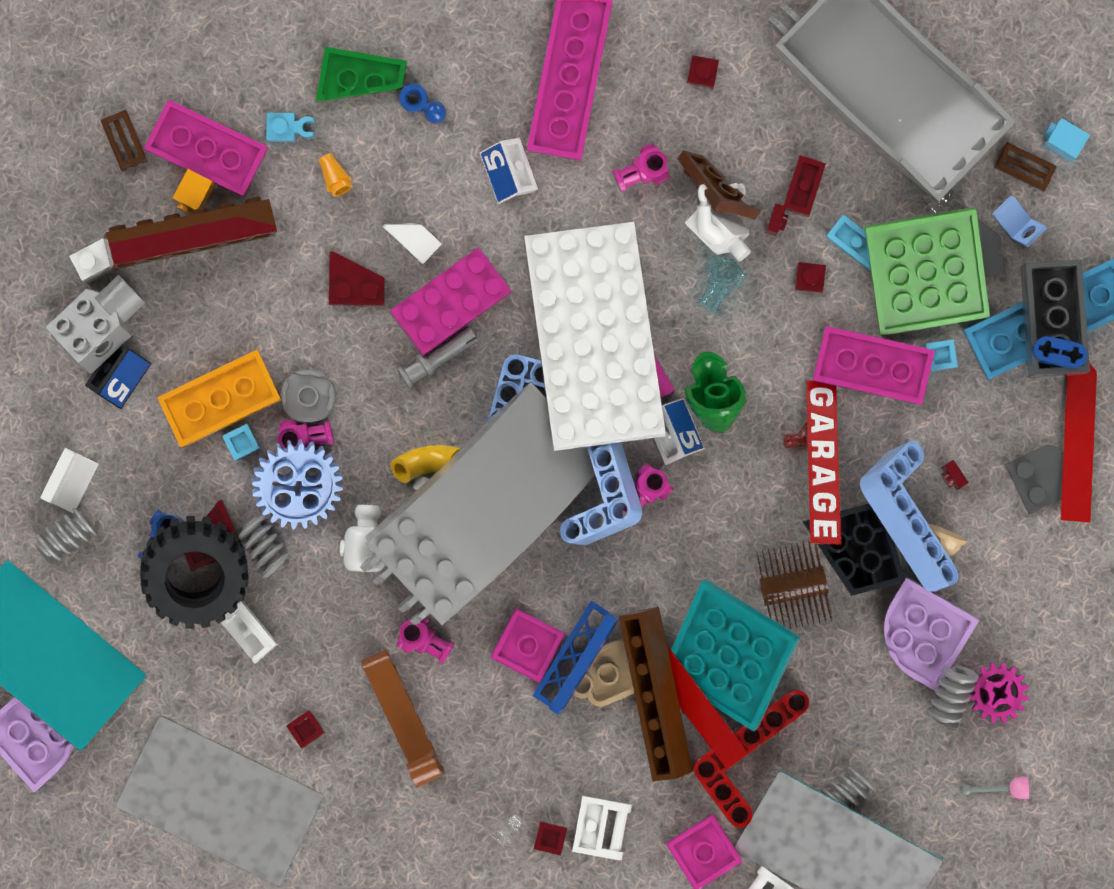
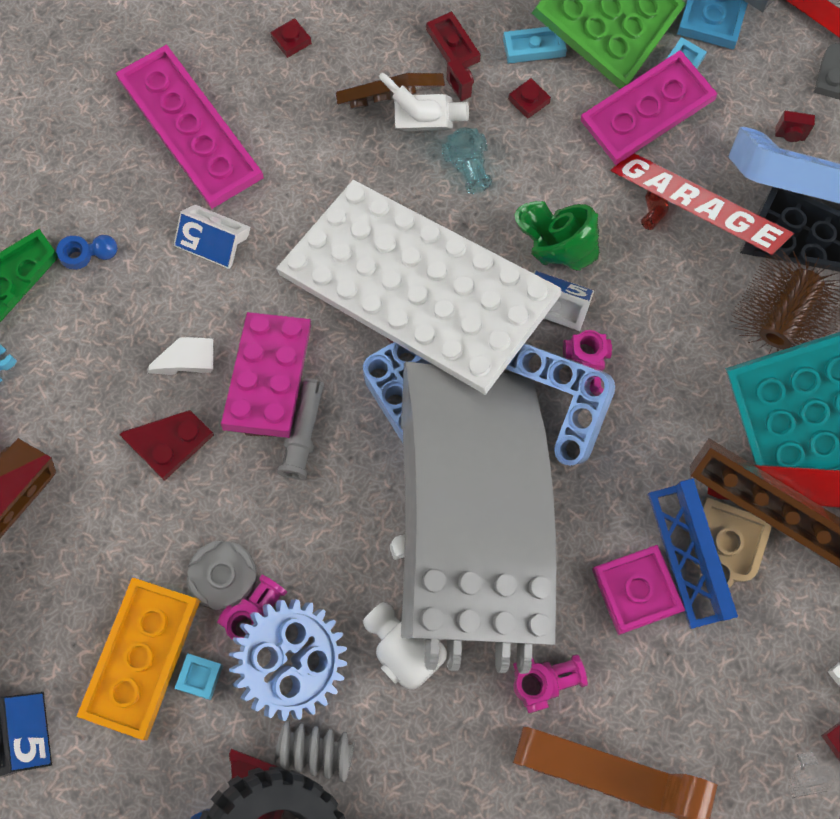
camera: 50 degrees left, 15 degrees down
light orange cone [318,153,352,197] -> none
yellow cylinder [391,445,461,483] -> none
dark pink connector [612,143,670,193] -> none

